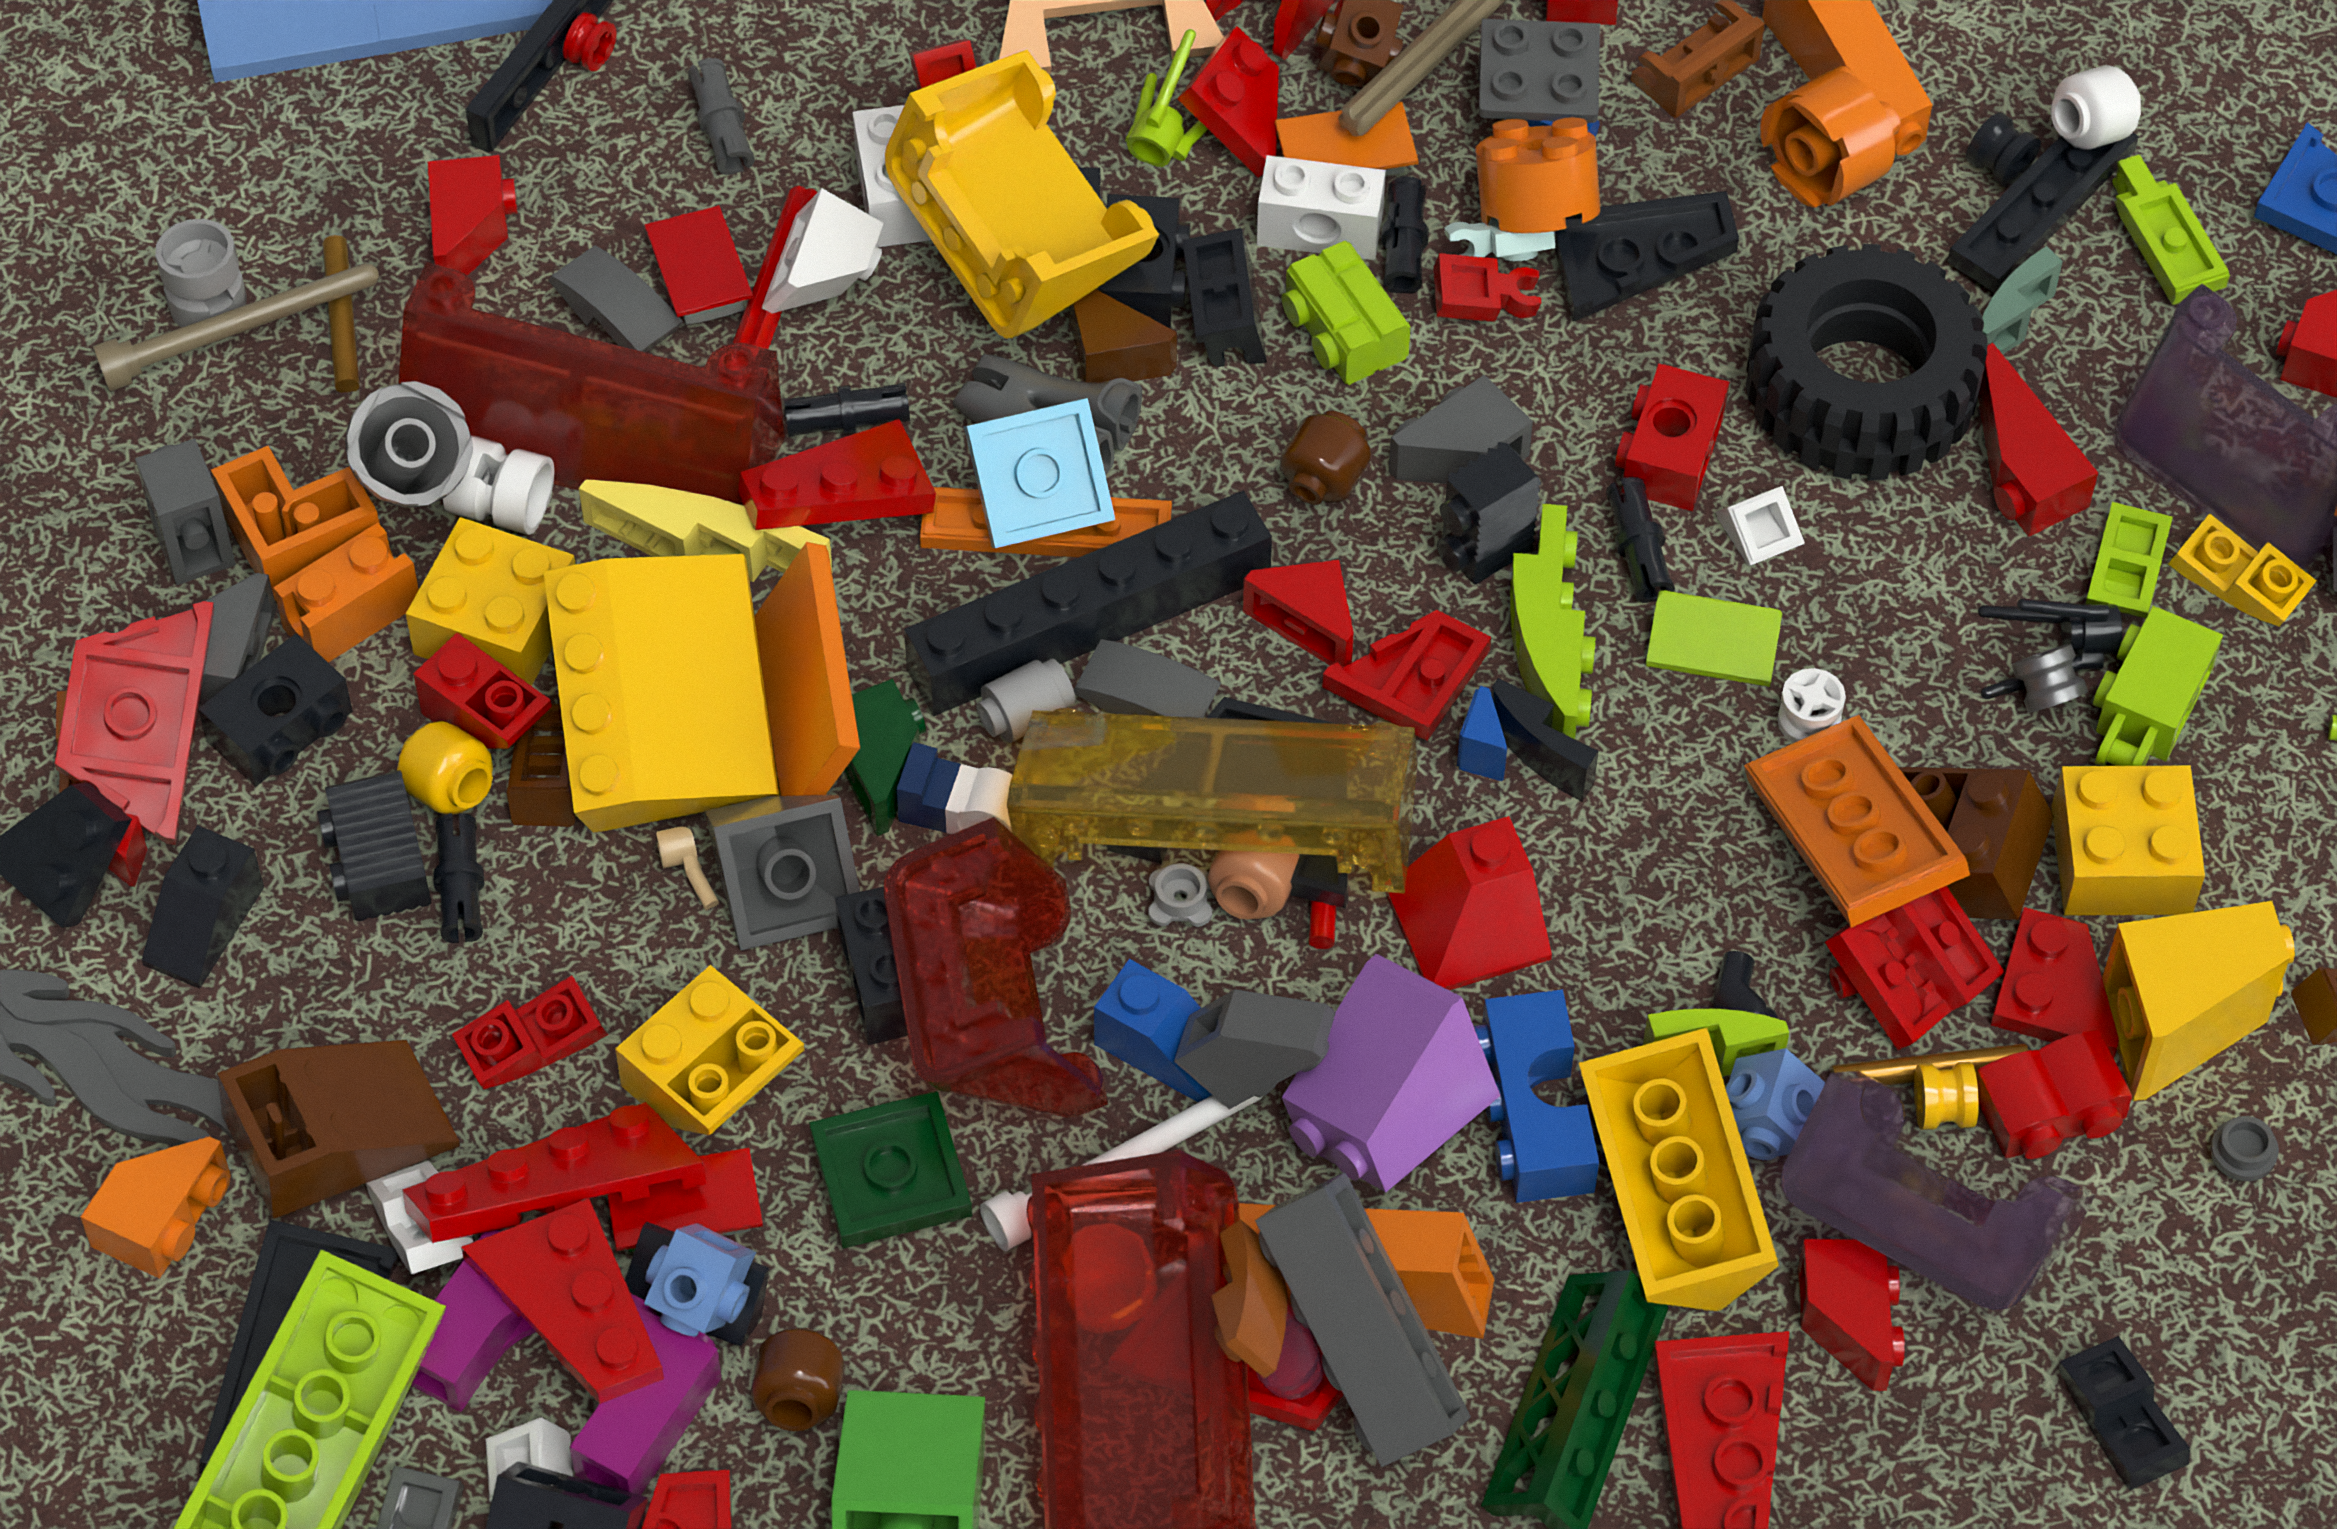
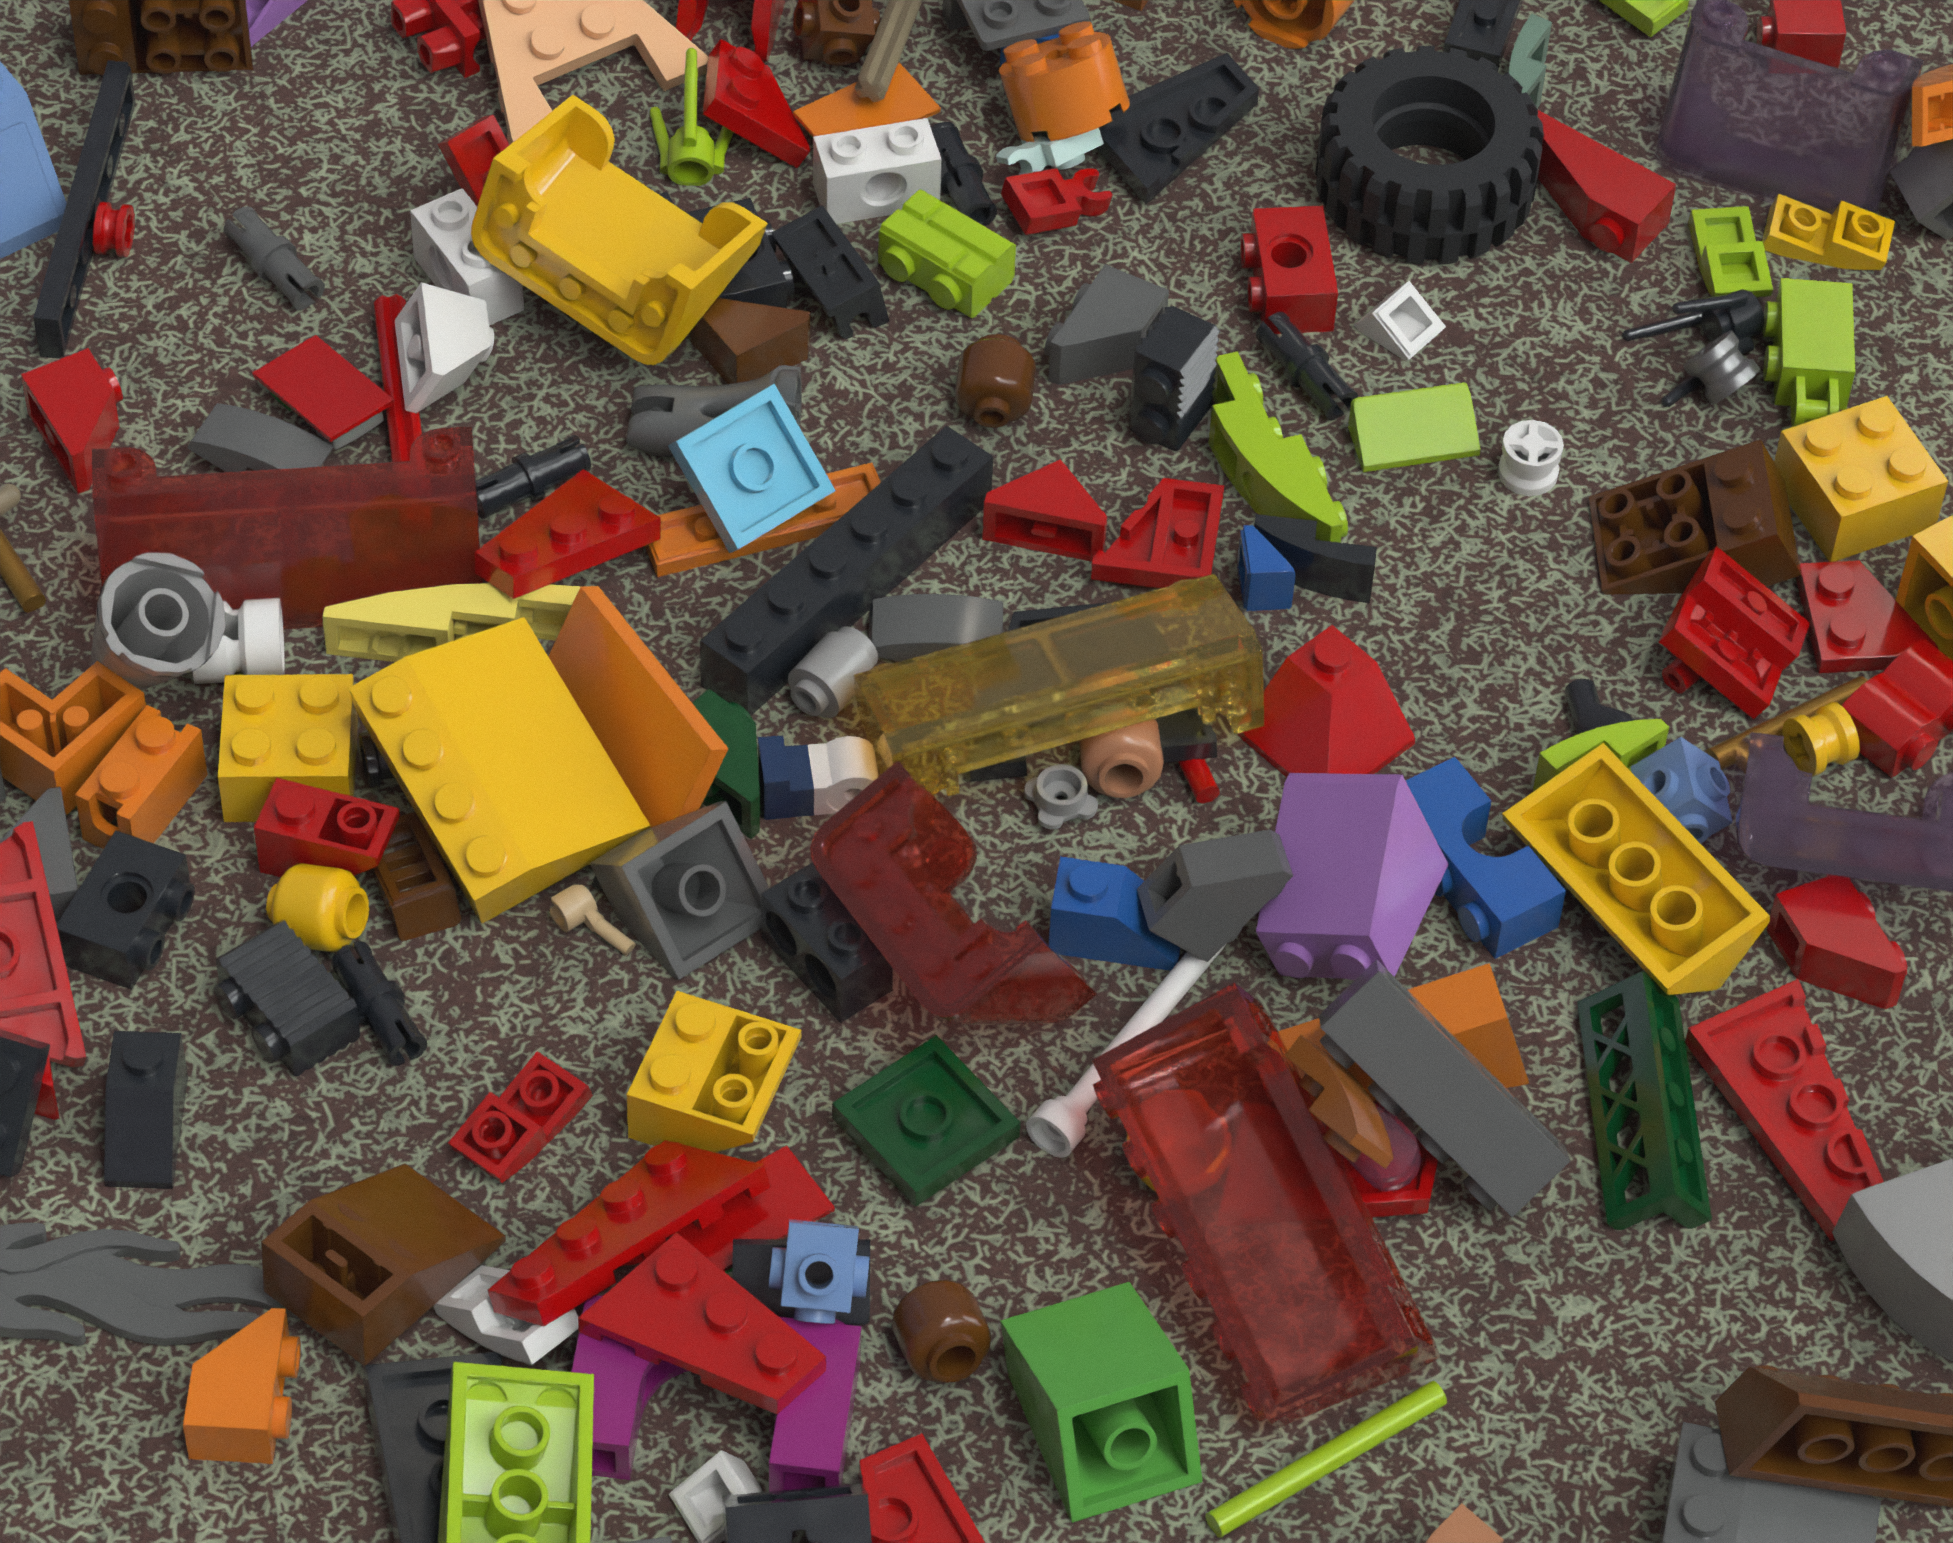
camera: 25 degrees left, 5 degrees down
orange tile [1744,715,1970,927] -> none

